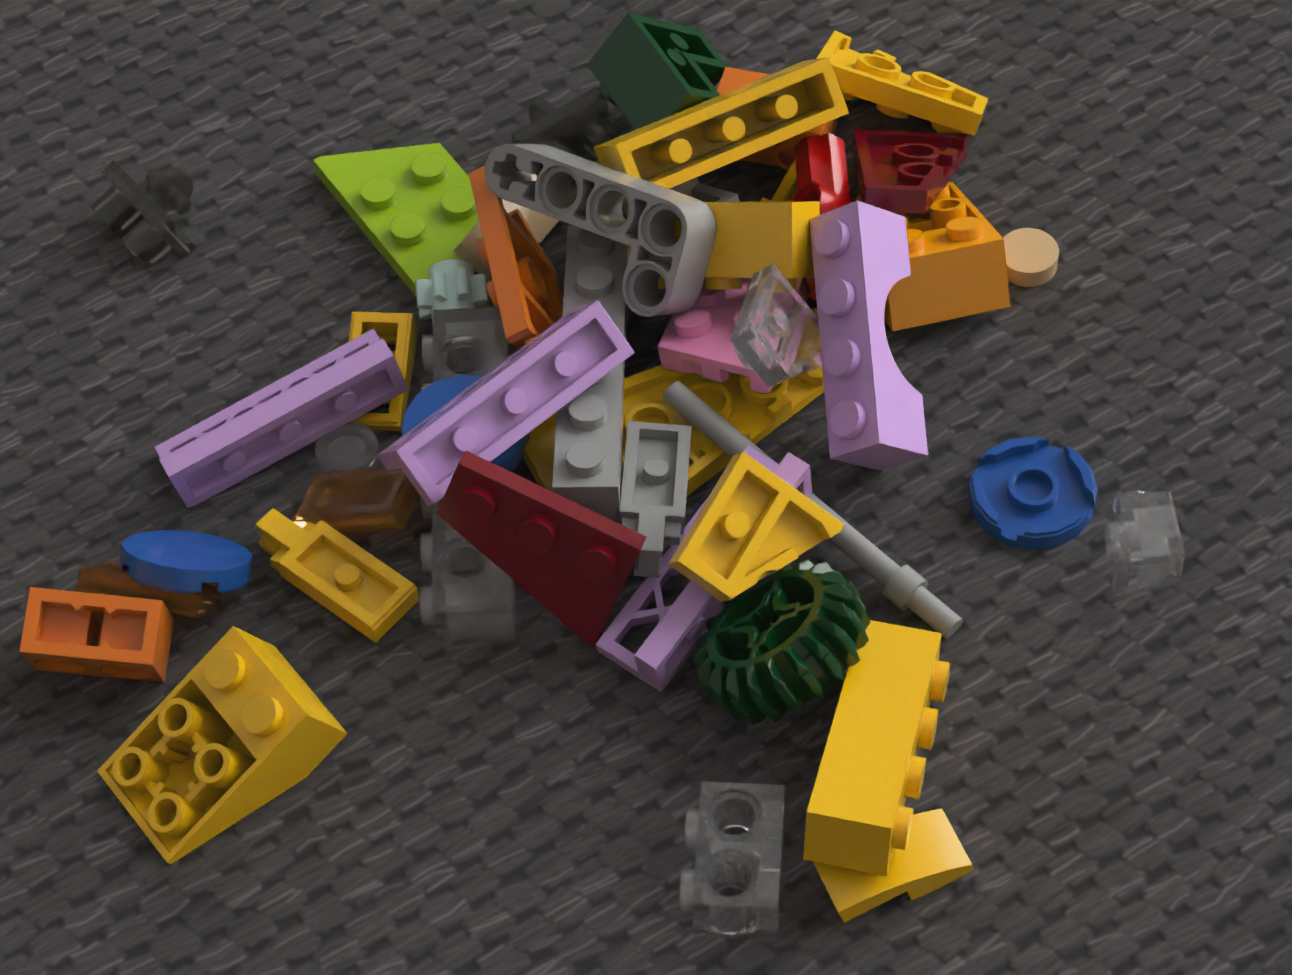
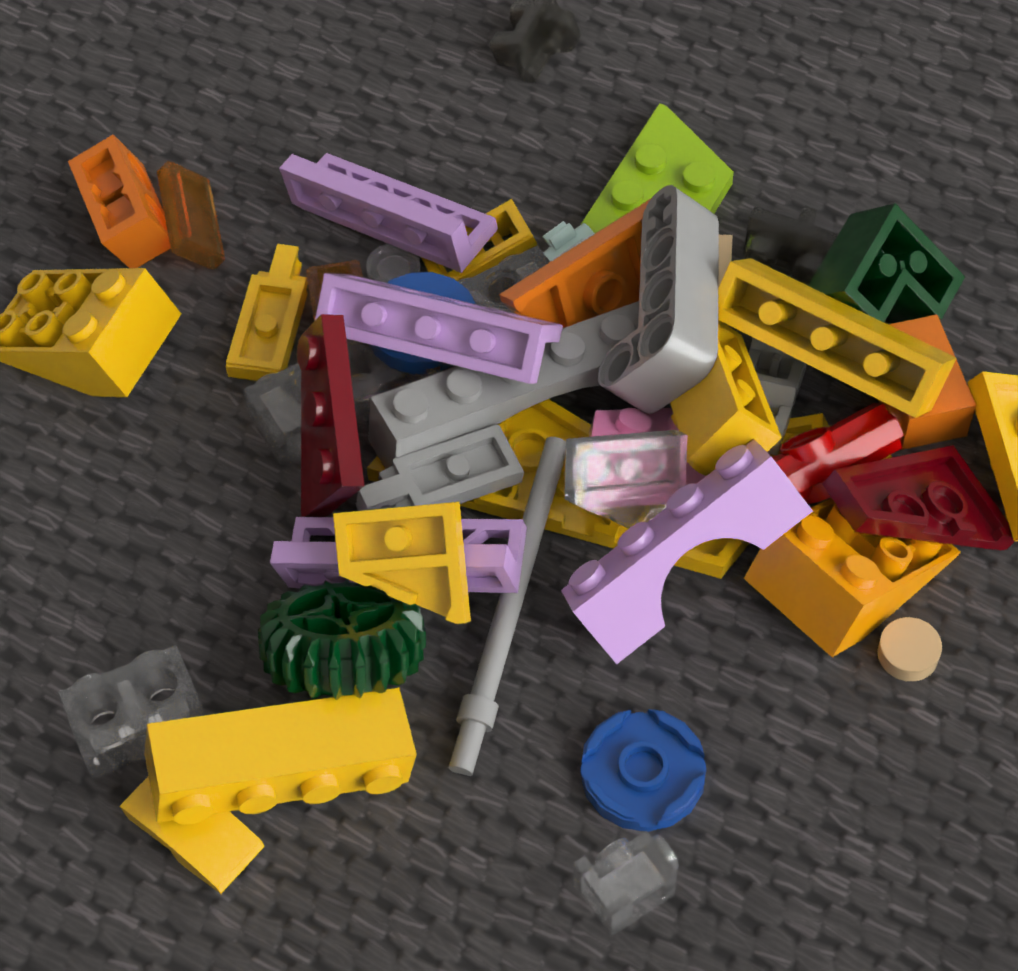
camera: 60 degrees right, 5 degrees up
blue tile [119,530,253,594] -> none

